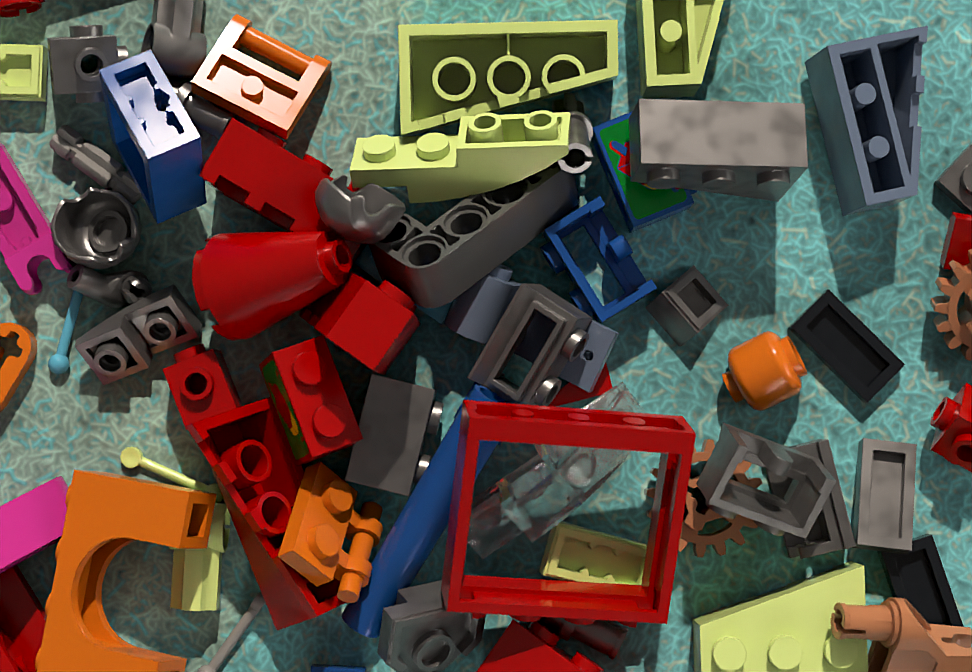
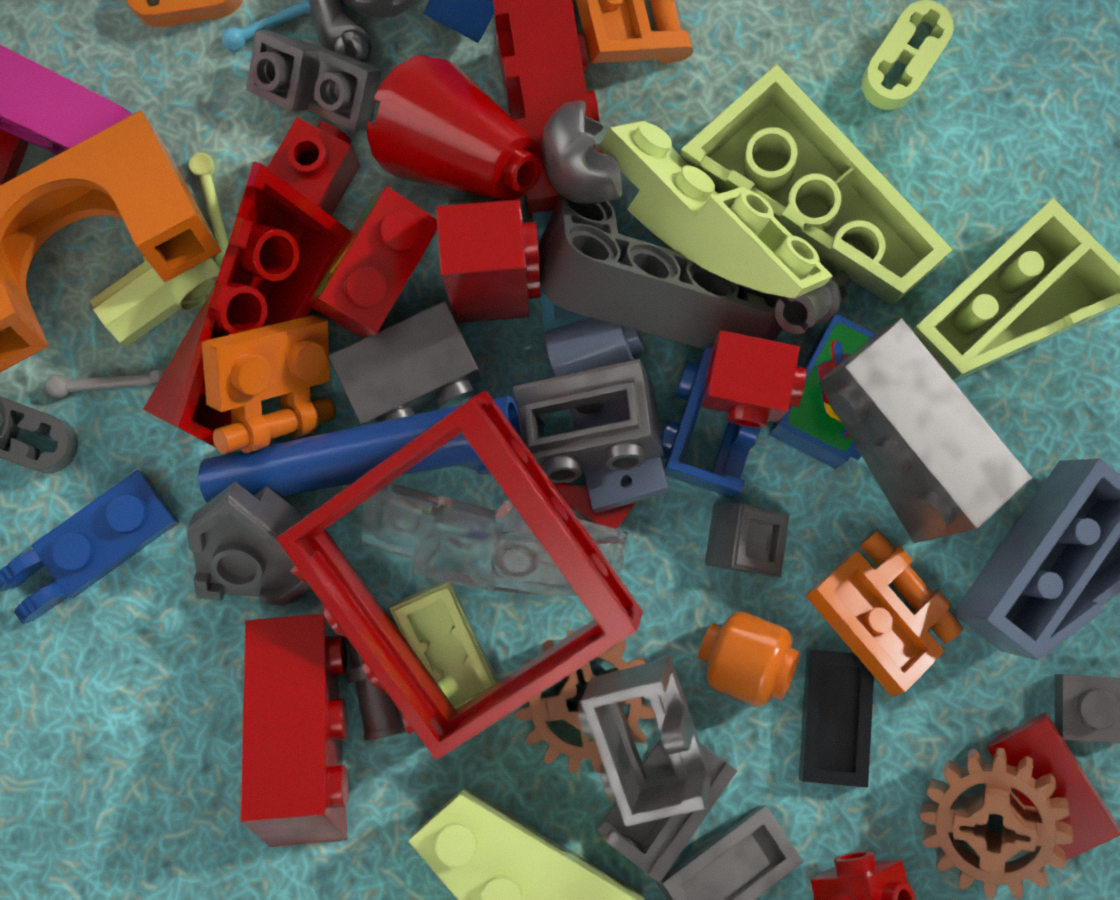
camera: 45 degrees right, 5 degrees down
none -> red brick [700,330,806,429]
none -> orange plate [805,529,964,697]

